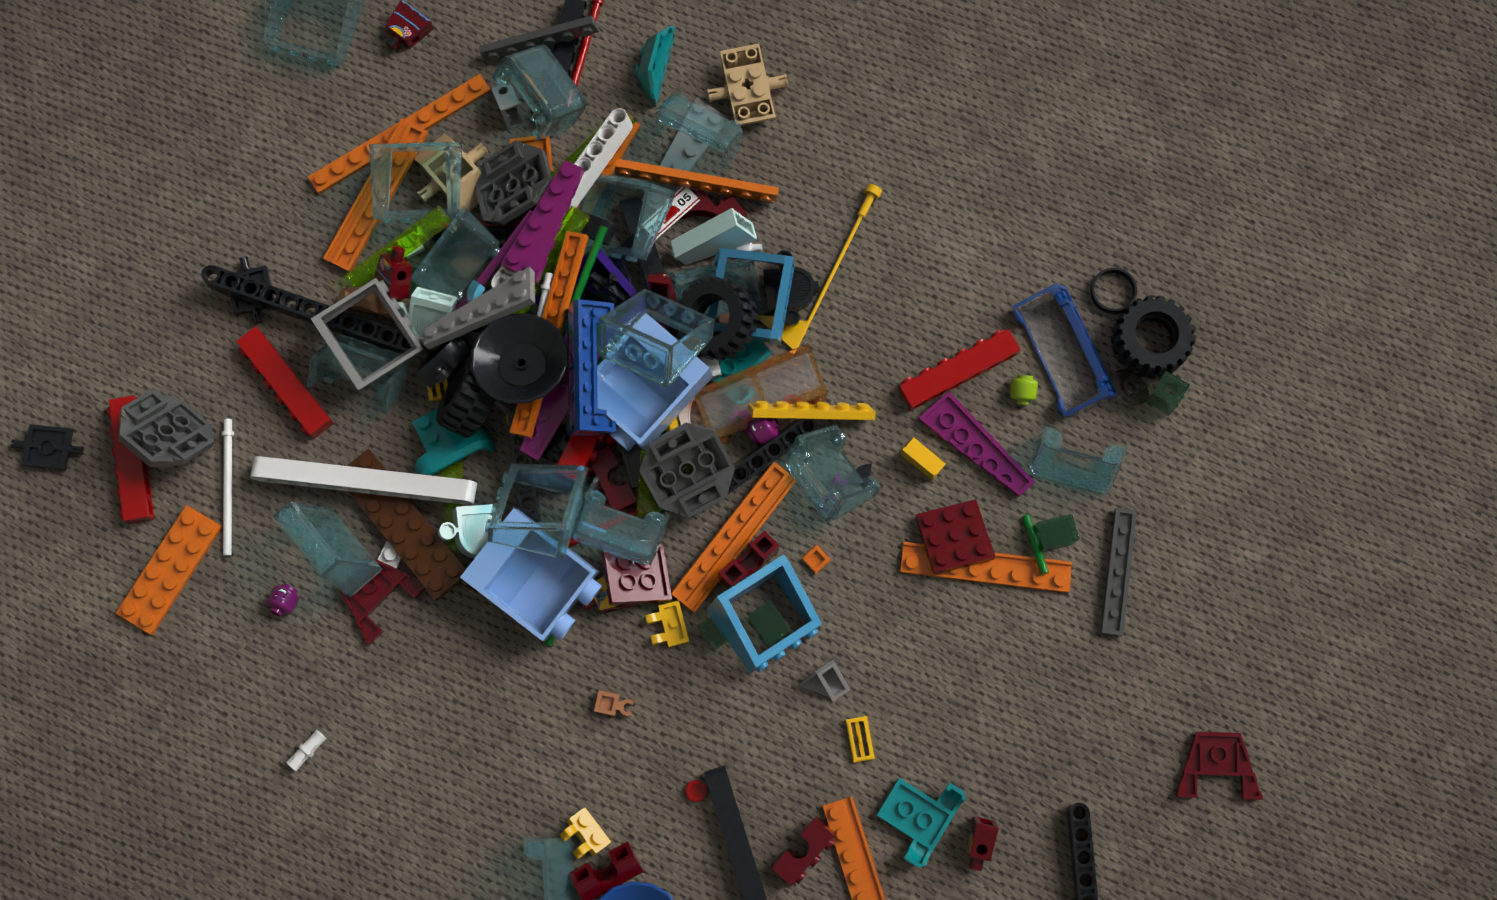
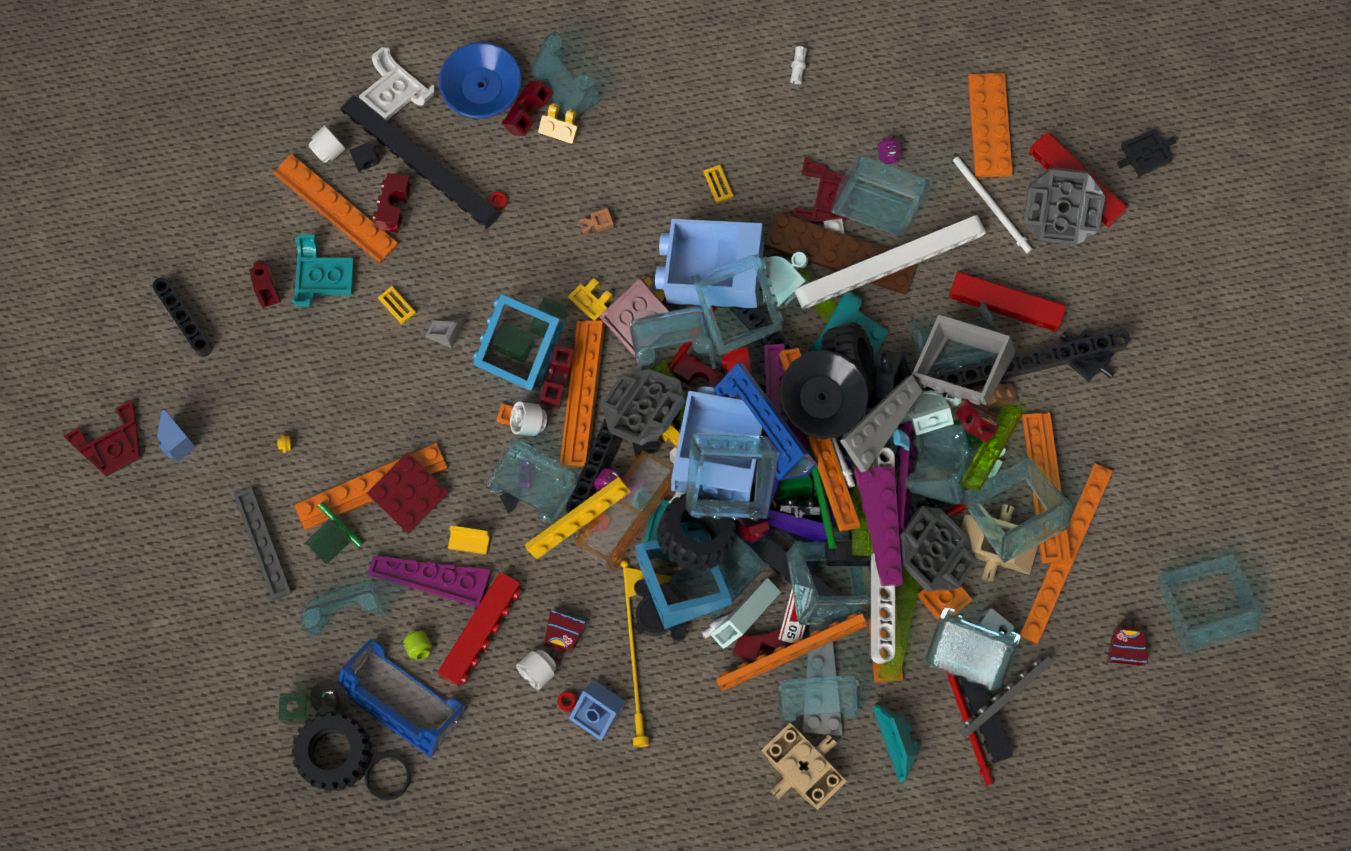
camera: 150 degrees right, 5 degrees down
none -> medium blue slope [157,410,196,462]
none -> yellow plate [277,434,291,453]
none -> white piece [510,402,547,436]
none -> white piece [516,650,556,690]
none -> dark red torso [544,610,587,661]
none -> red plate [557,691,577,712]
none -> medium blue slope [569,680,626,741]
none -> yellow tile [703,165,734,204]

